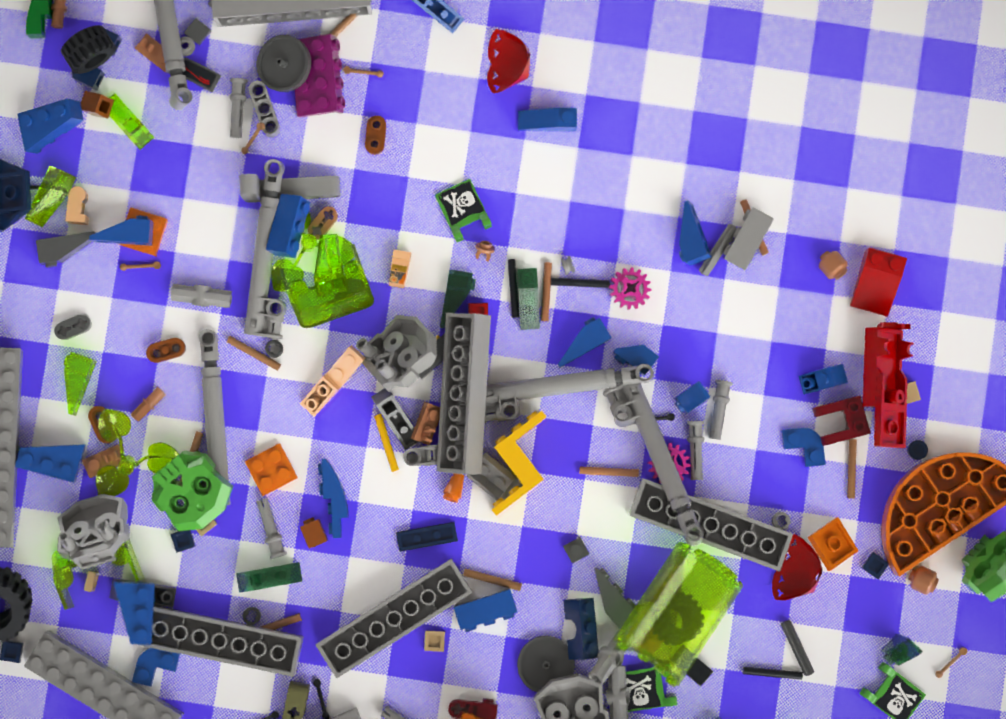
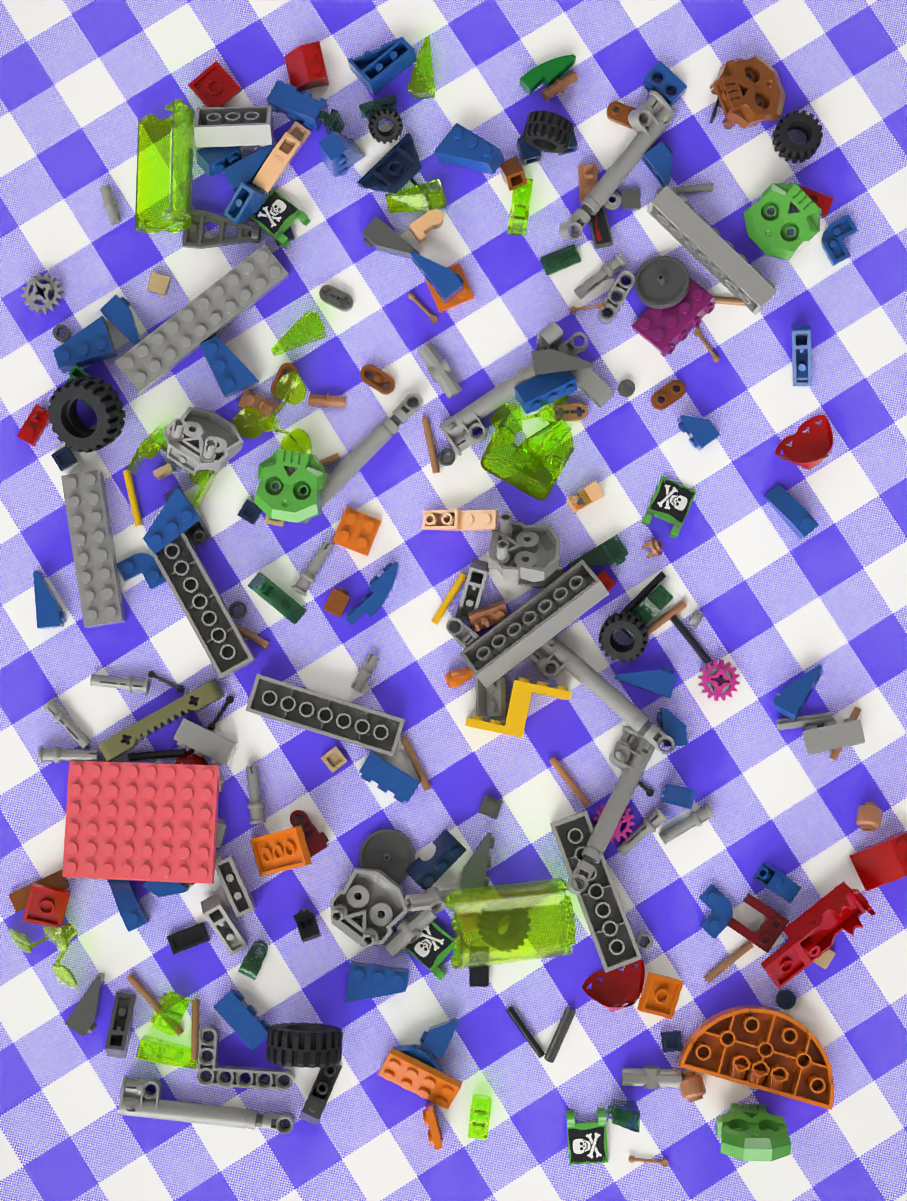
camera: 55 degrees right, 0 degrees up
dark blue tile [396,522,458,552] -> none
none -> yellow bar [123,469,143,527]
none -> light grey pin [350,653,379,693]
none -> dark grey slope [532,346,593,375]
none -> clear green plate [539,244,582,276]
none -> black tyre [598,611,649,663]
none -> dark grey bush [618,379,635,398]
none -> light grey piece [621,1066,682,1089]
none -> blue slope [677,415,720,451]

